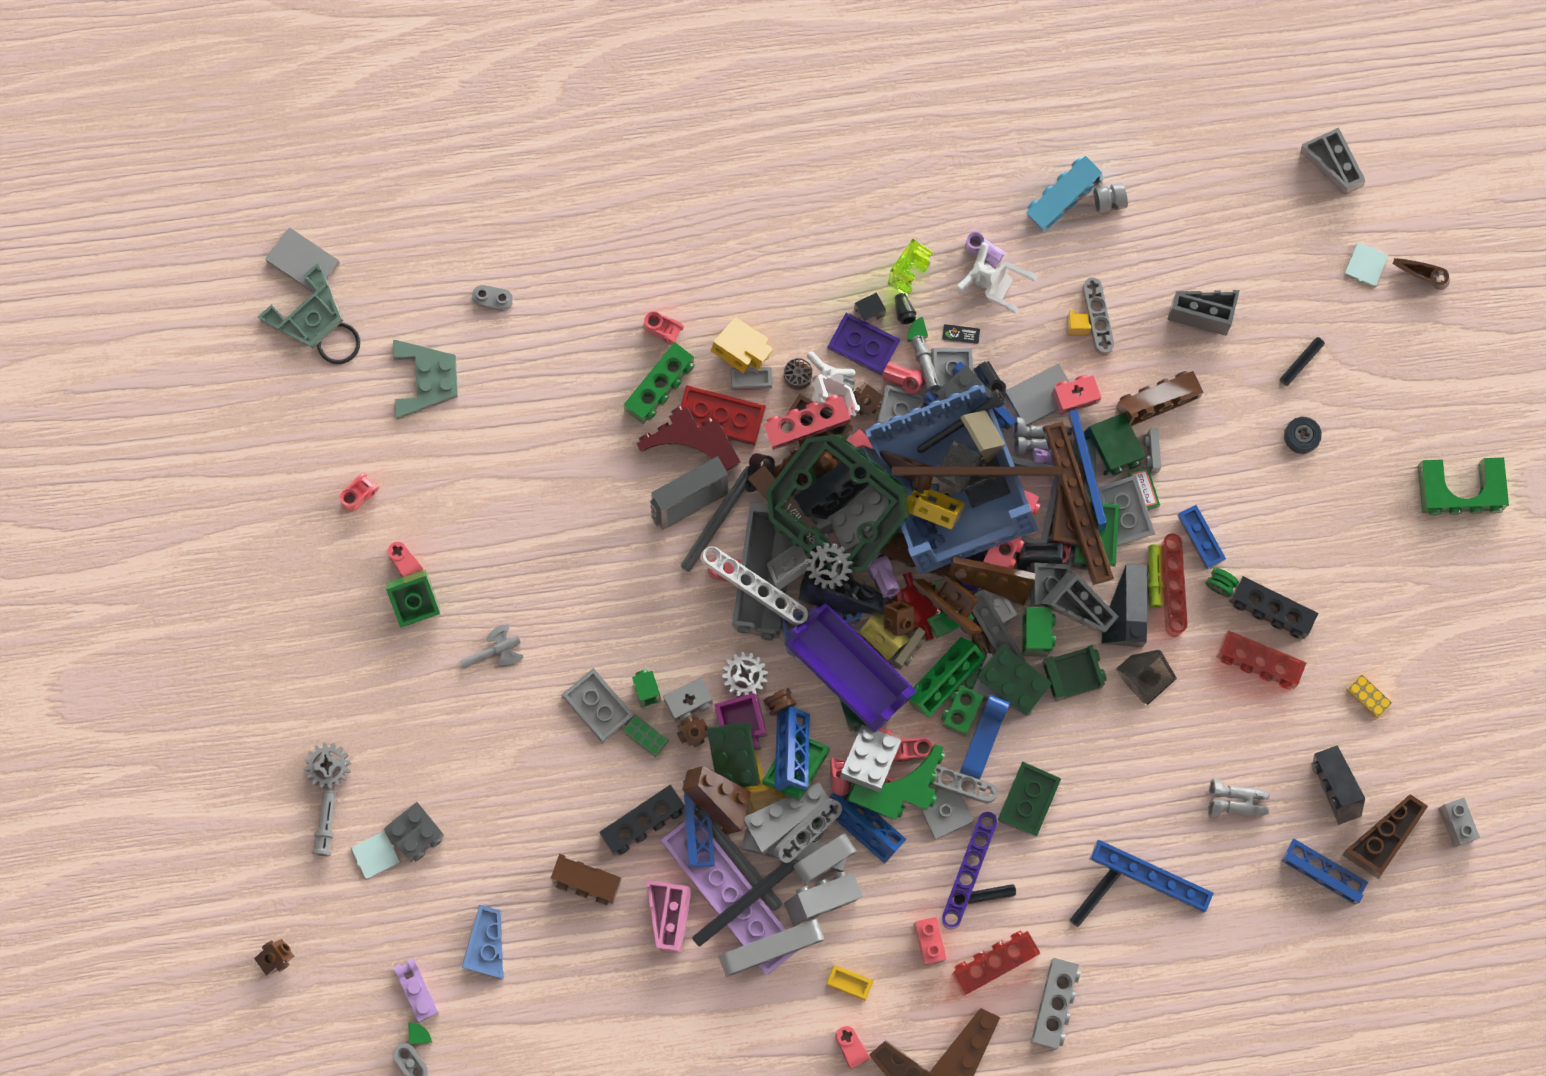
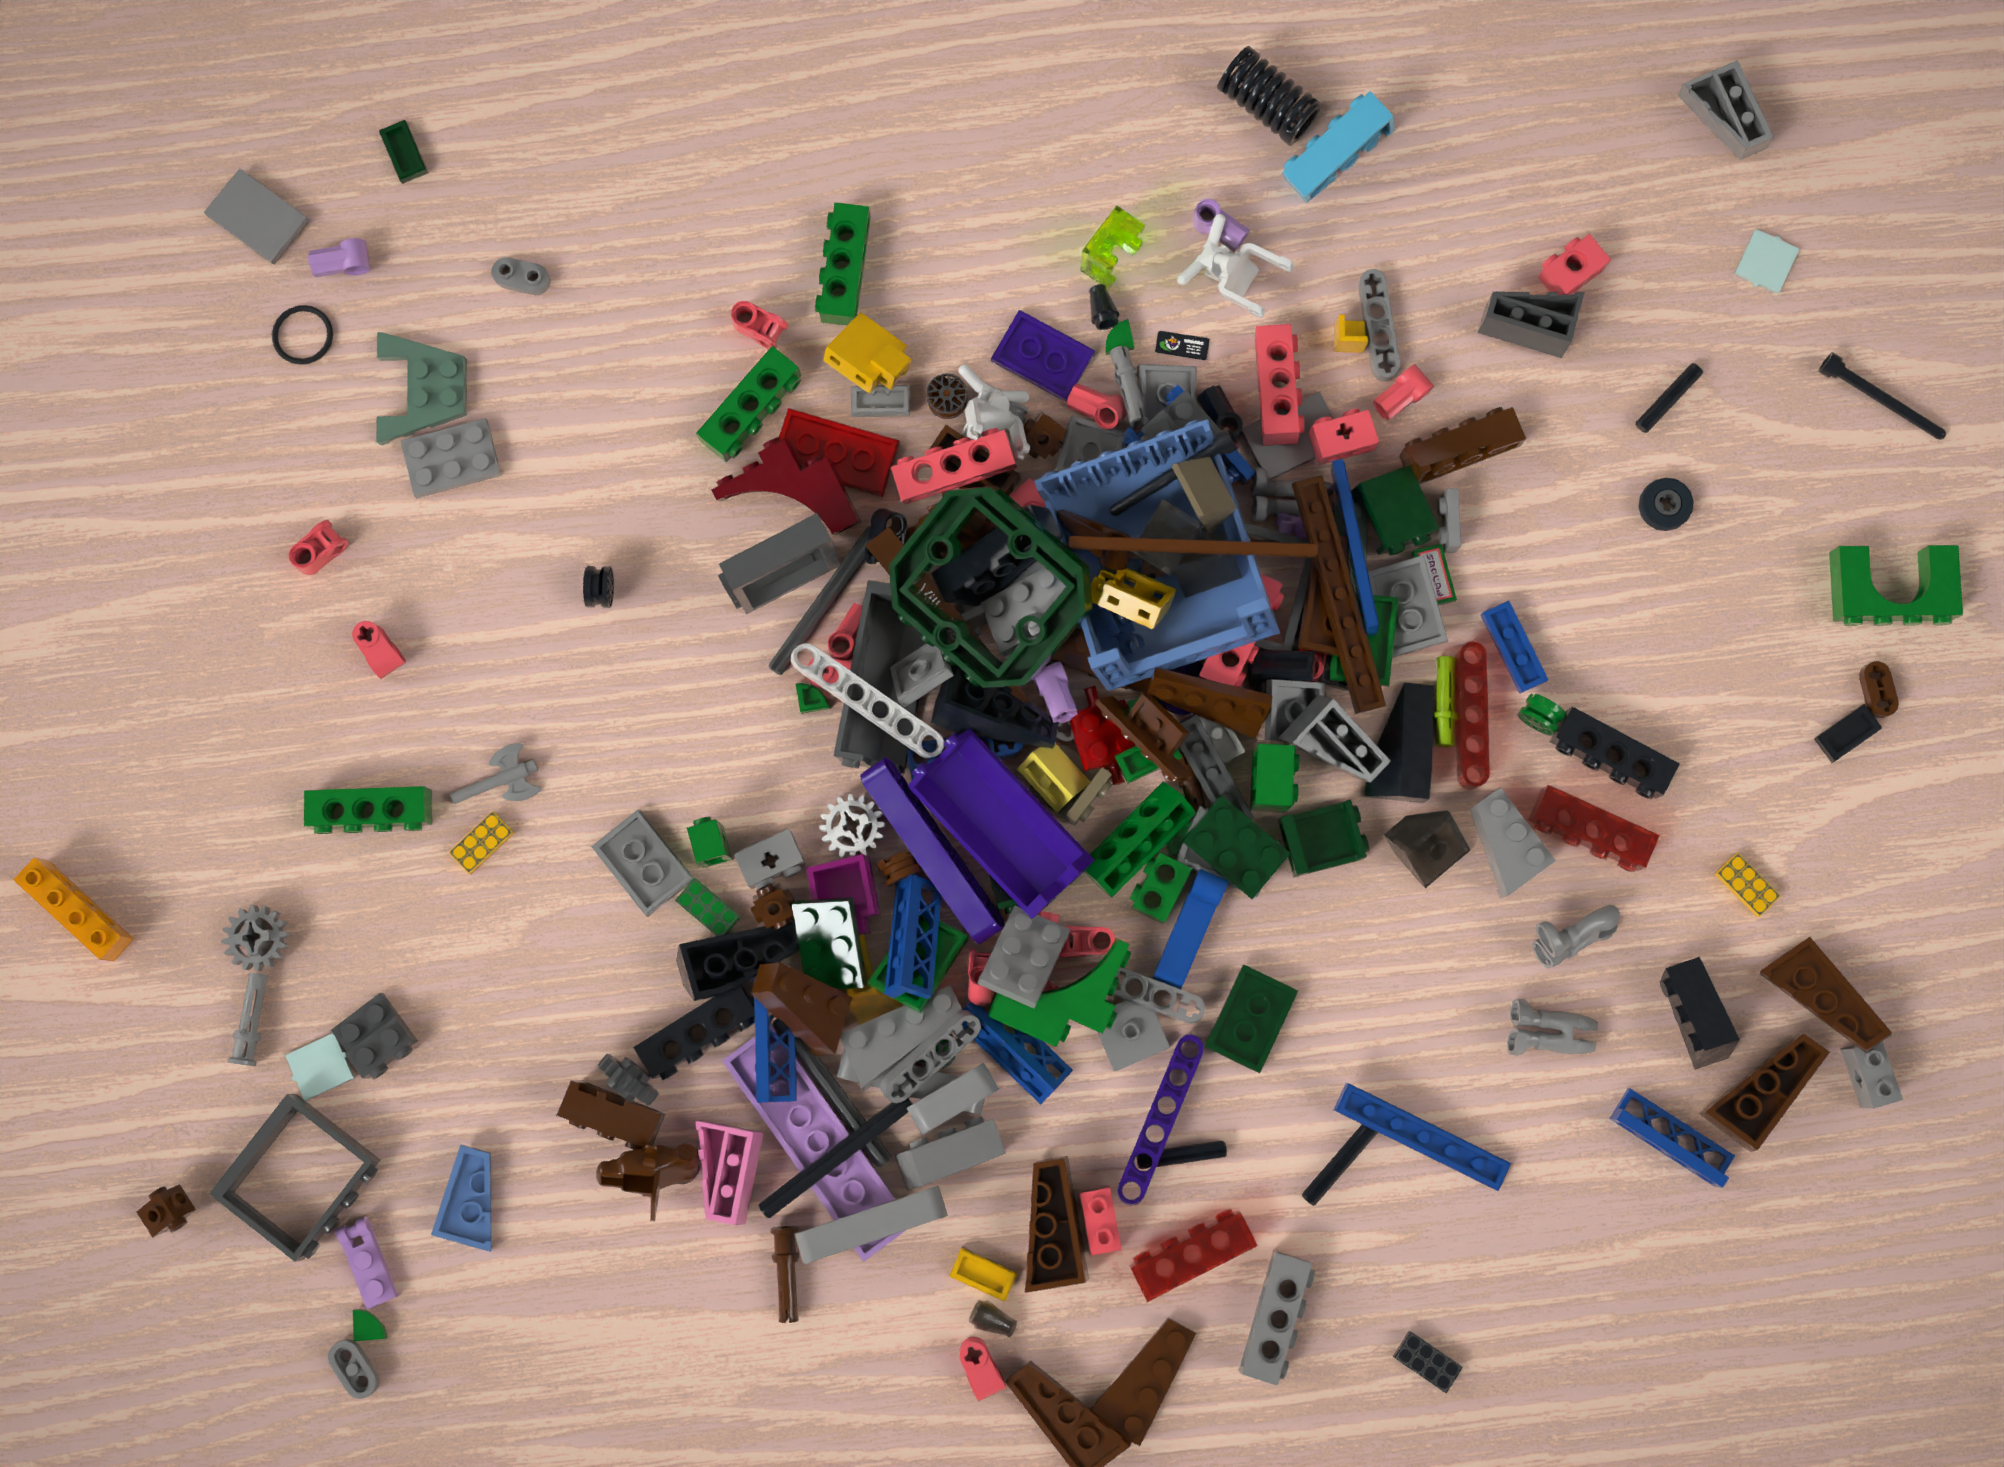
camera: 10 degrees right, 5 degrees up
sand green wing [258,264,343,348] -> none
green brick [386,570,440,628] -> none
light grey gear [806,543,853,589] -> none
black panel [854,292,886,321] -> none
reddish brown brick [883,600,914,636] -> none
light grey wheel [1093,183,1128,213] -> none
reddish brown piece [1392,258,1450,290] -> none
none -> light orange brick [13,857,134,962]
none -> dark grey window [209,1094,380,1262]
none -> green brick [304,786,432,834]
none -> lavender piece [308,238,370,277]
none -> dark green tile [379,120,428,184]
none -> light grey plate [401,418,502,498]
none -> yellow tile [448,811,515,875]
none -> black wheel [583,566,614,608]
none -> reddish brown piece [596,1143,700,1222]
none -> dark grey gear [598,1054,659,1105]
none -> black wedge [676,920,800,1001]
none -> reddish brown pin [770,1226,799,1323]
none -> green tile [796,683,830,714]
none -> green brick [815,202,871,326]
none -> coral piece [828,603,863,661]
none -> dark purple beam [860,757,1005,944]
none -> clear smoke cone [969,1299,1017,1338]
none -> reddish brown wedge [1025,1156,1089,1293]
none -> black piece [1217,46,1323,146]
none -> coral brick [1255,324,1304,446]
none -> coral piece [1373,364,1434,421]
none -> black tile [1392,1331,1463,1393]
none -> light grey wedge [1470,787,1556,899]
none -> light grey piece [1532,905,1620,968]
none -> coral brick [1538,234,1611,295]
none -> reddish brown wing [1760,937,1892,1053]
none -> black tile [1814,704,1882,763]
none -> black piece [1818,352,1946,440]
none -> reddish brown beam [1859,661,1899,718]

